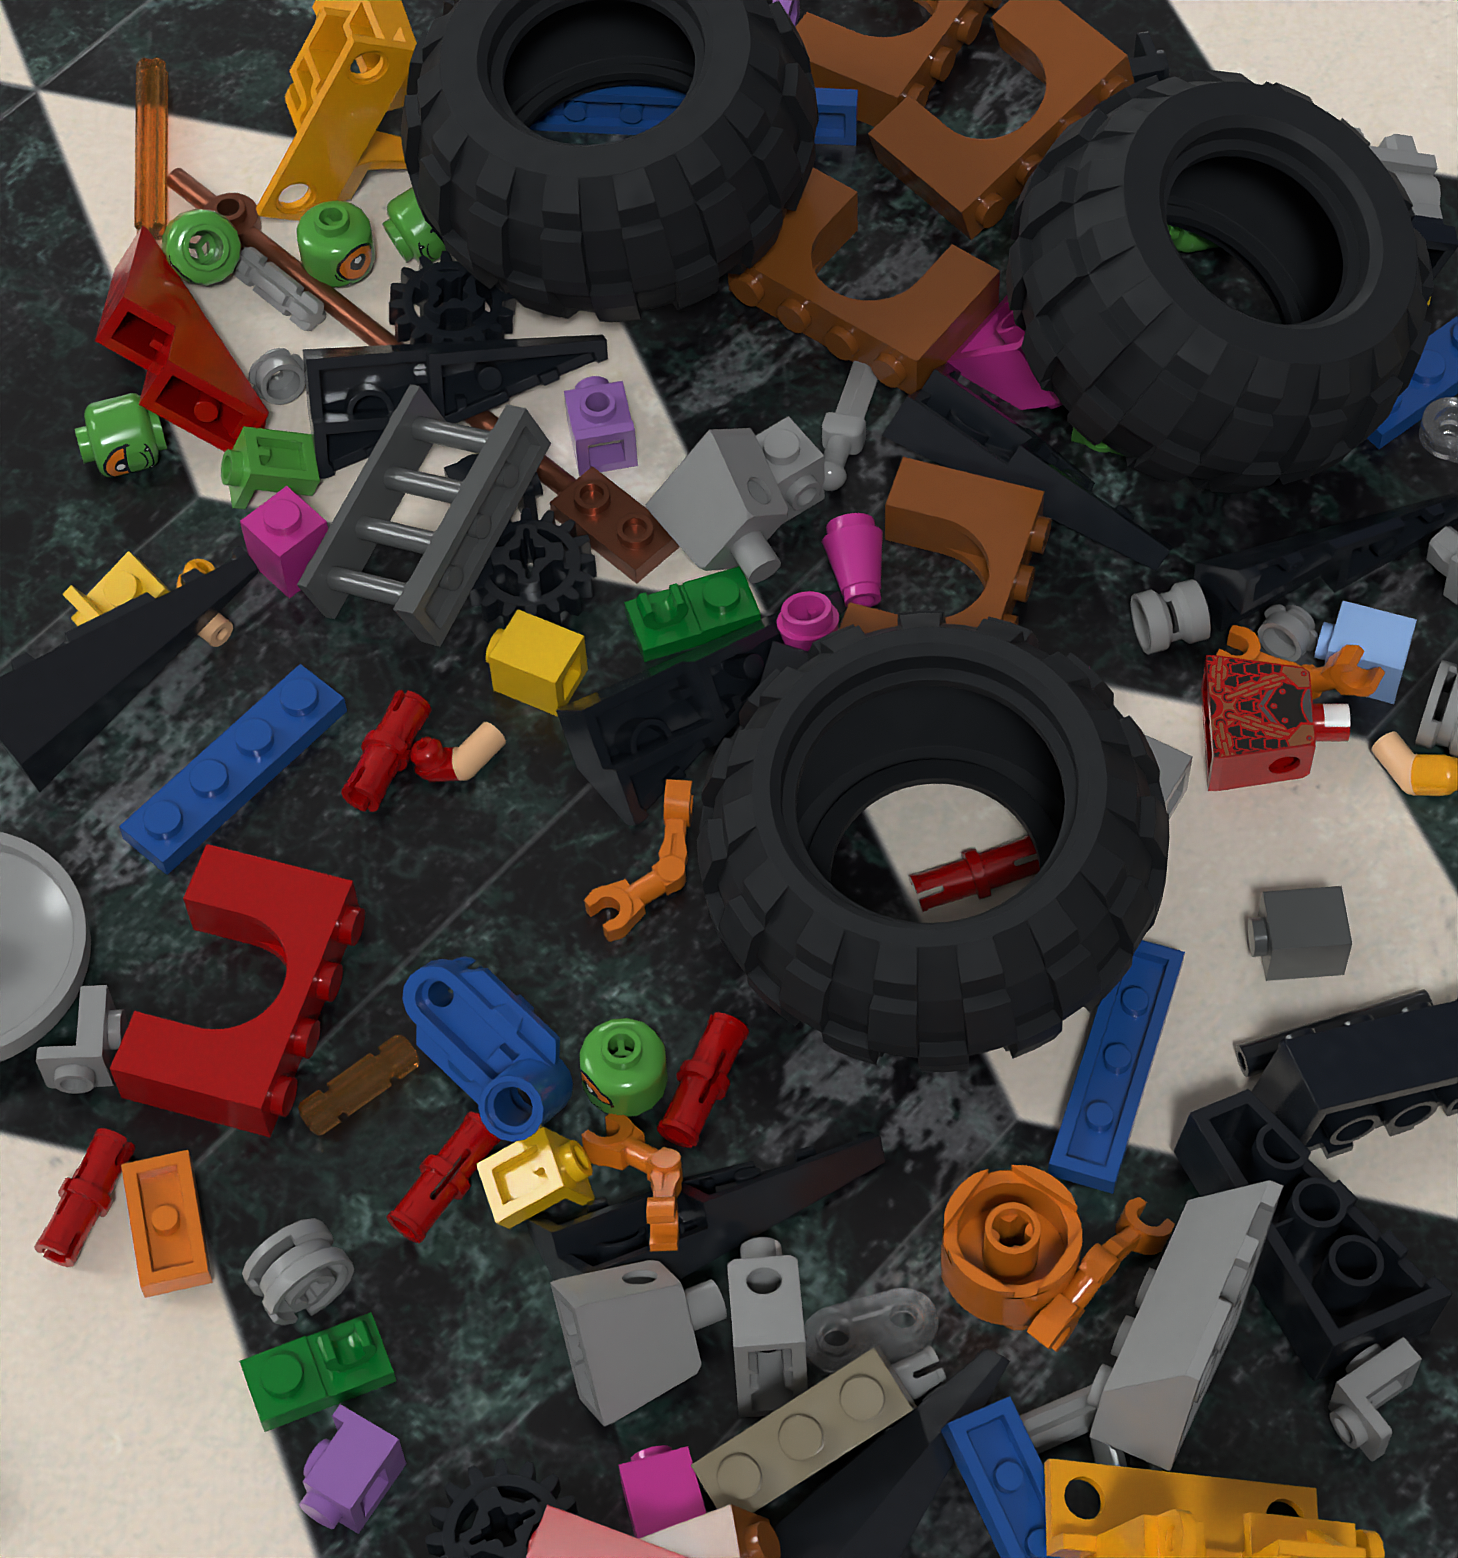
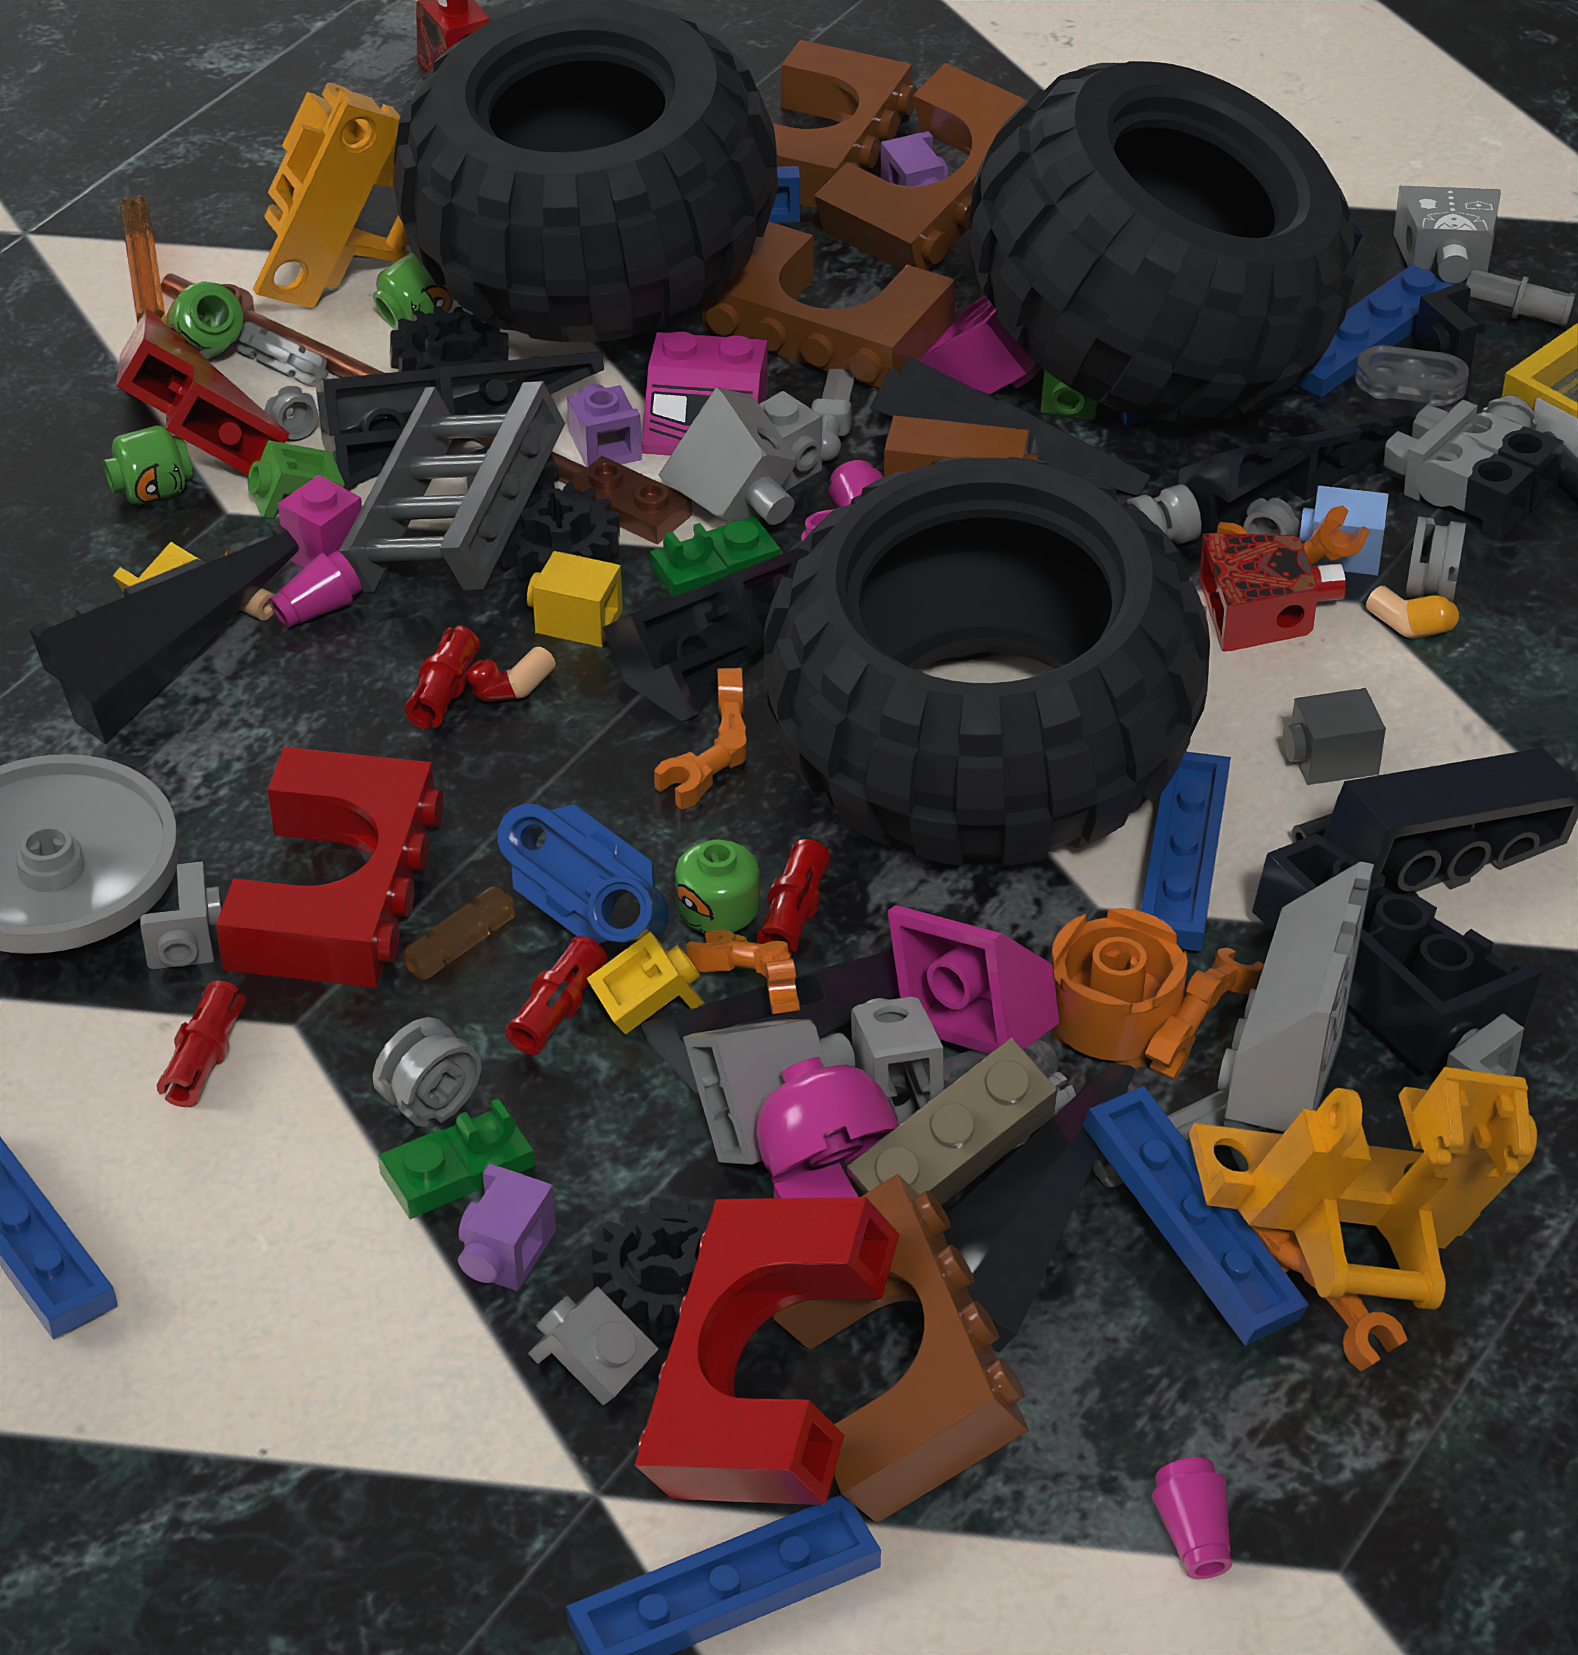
camera: 10 degrees left, 15 degrees down
blue plate [119,664,347,875] -> none
orange plate [121,1150,213,1298] -> none
bright green head [296,200,376,287] -> none
none -> dark pink cone [269,551,362,629]
none -> dark pink slope [642,332,768,456]
none -> dark pink cylinder [756,1057,899,1184]
none -> medium lavender brick [881,131,949,187]
none -> dark pink slope [888,905,1059,1054]

